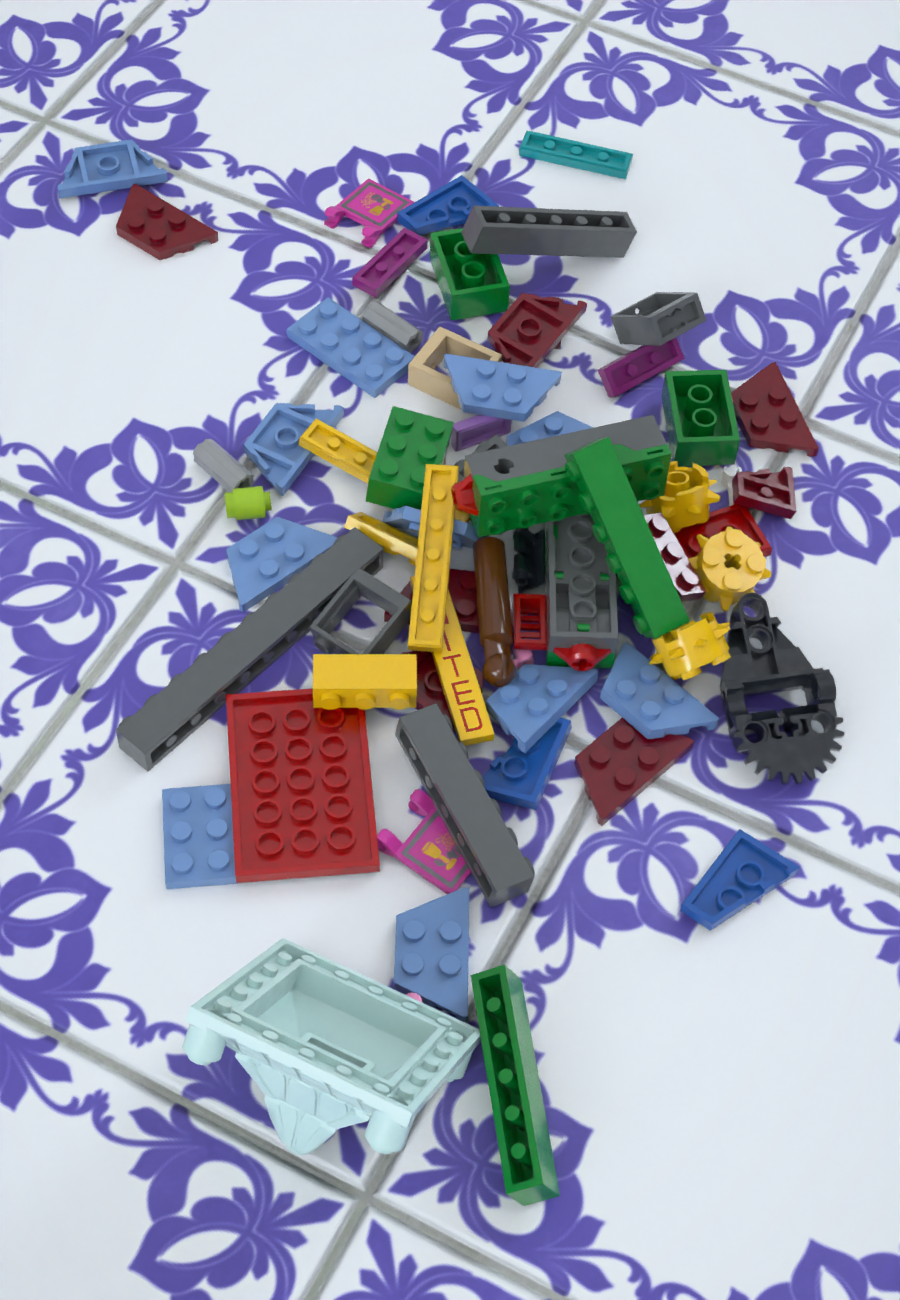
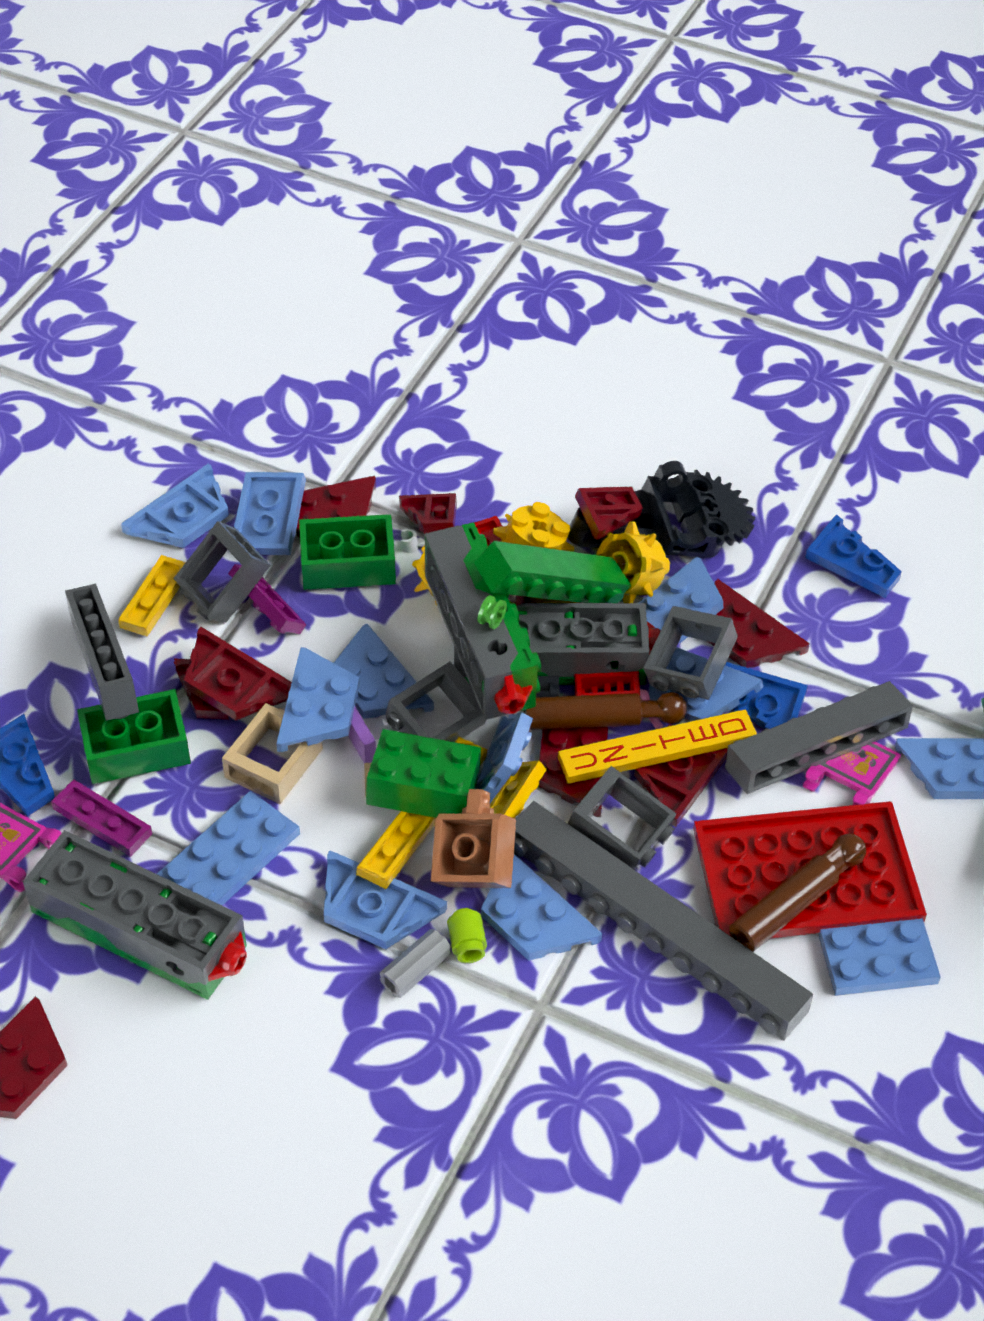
camera: 90 degrees left, 5 degrees down
yellow brick [313,654,417,710] -> none
light grey axle [362,301,423,353] -> none
yellow tile [408,464,459,652] -> none
none -> dark grey piece [23,830,247,1000]
none -> yellow plate [118,555,186,637]
none -> medium blue wing [121,464,229,548]
none -> medium blue plate [234,472,306,555]
none -> nougat hinge [431,789,516,888]
none -> bright green bush [478,595,507,629]
none -> dark red wing [575,486,643,539]
none -> dark grey window [643,606,738,700]
none -> reddish brown piece [729,834,866,952]

